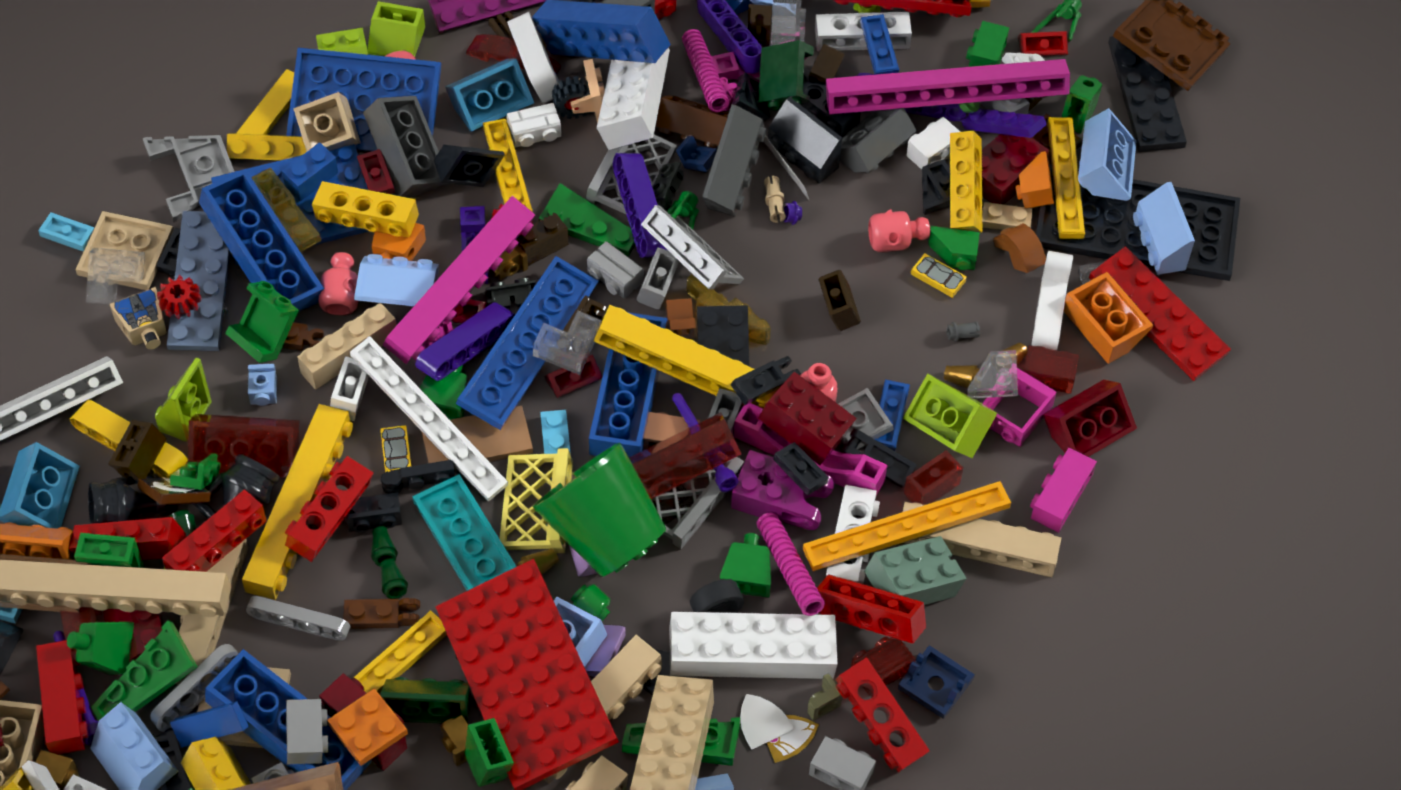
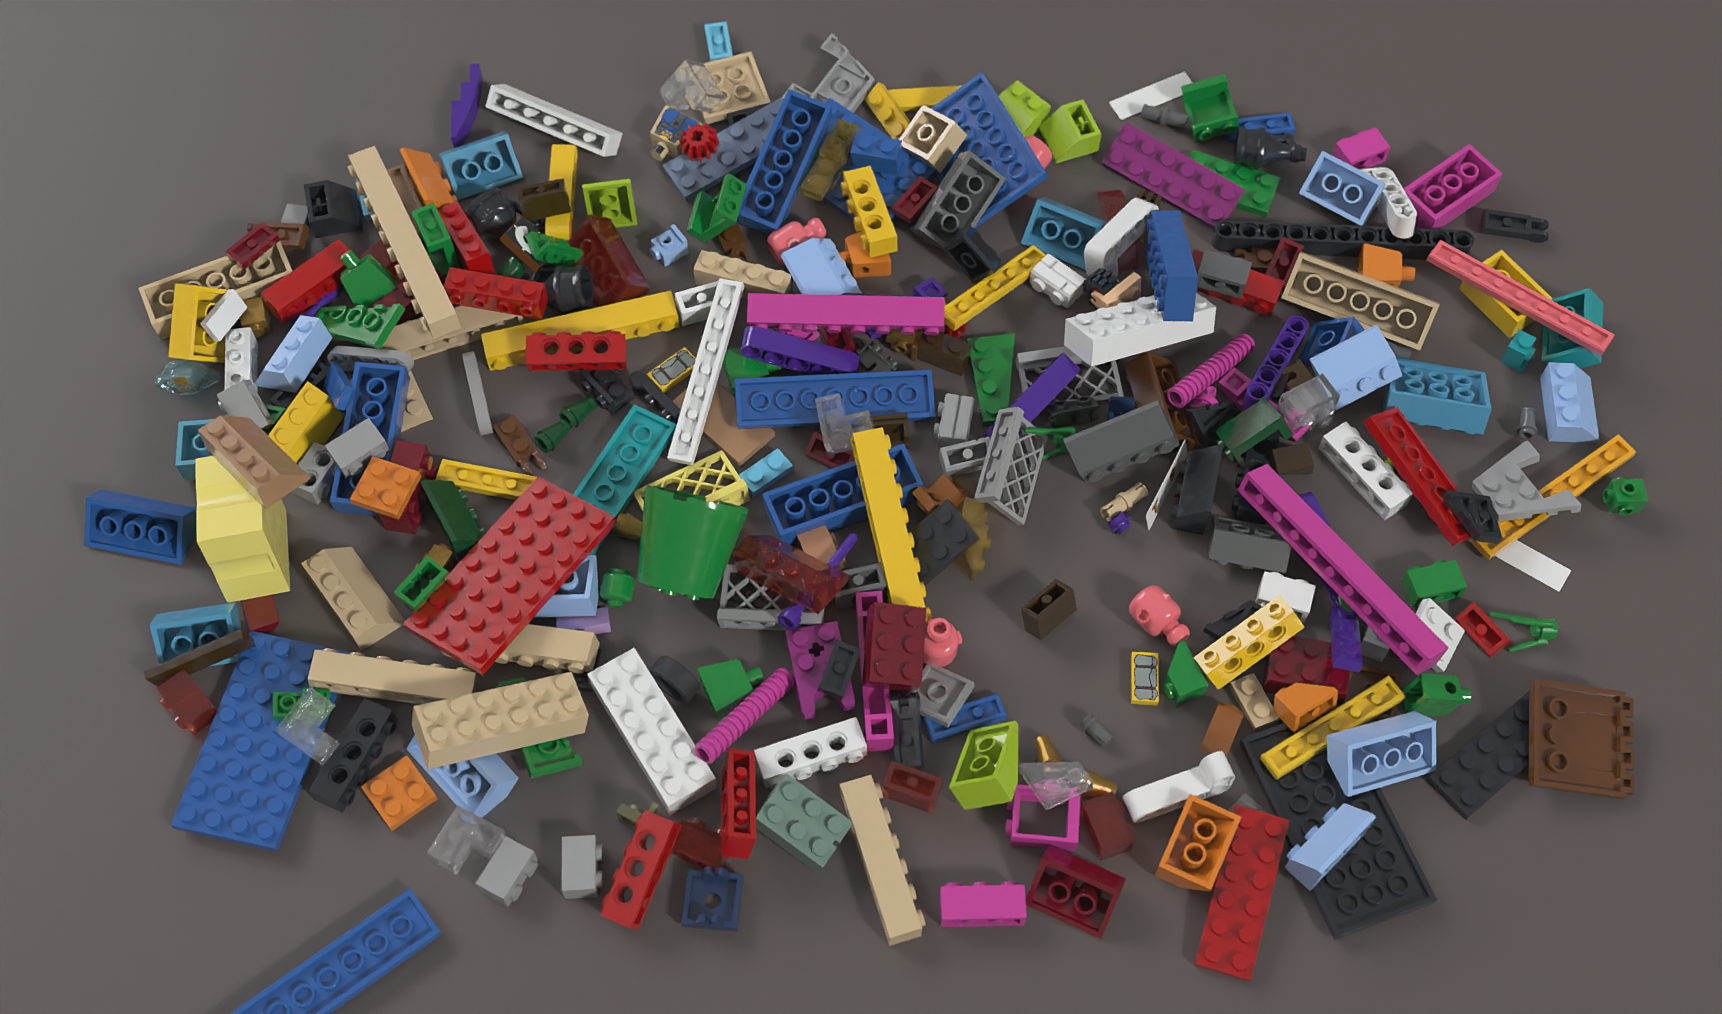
camera: 60 degrees right, 5 degrees up
black hinge [731,356,801,405] -> none
white sticker [740,694,794,749] -> none
sticker [767,715,819,763] -> none
light orange plate [803,481,1011,571] -> none
blue tile [860,14,899,75] -> none

